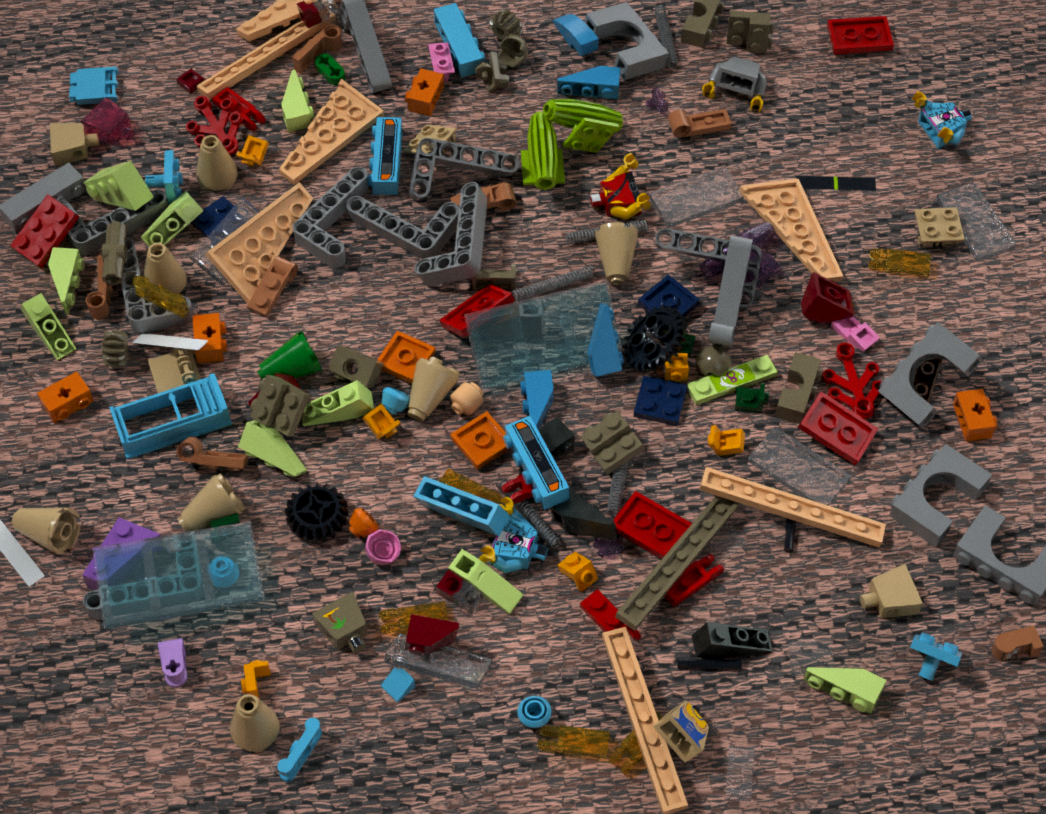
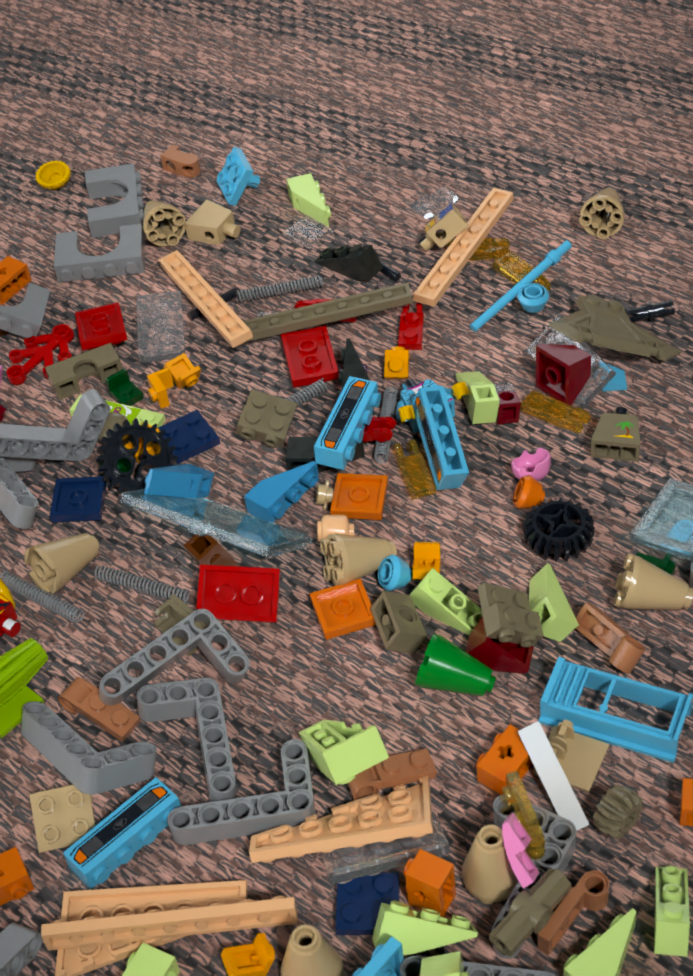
camera: 130 degrees left, 10 degrees down
none -> light nougat plate [41,896,298,951]
none -> tan cone [143,200,186,246]
none -> light orange bracket [147,368,174,409]
none -> light grey piece [236,275,323,303]
none -> yellowish green wedge [298,720,389,785]
none -> tan plate [315,480,333,510]
none -> orange brick [403,849,456,917]
none -> medium azure bar [469,240,572,332]
none -> bright pink slope [502,812,539,888]
none -> dark tan plate [549,295,682,361]
none -> black pin [625,300,675,322]

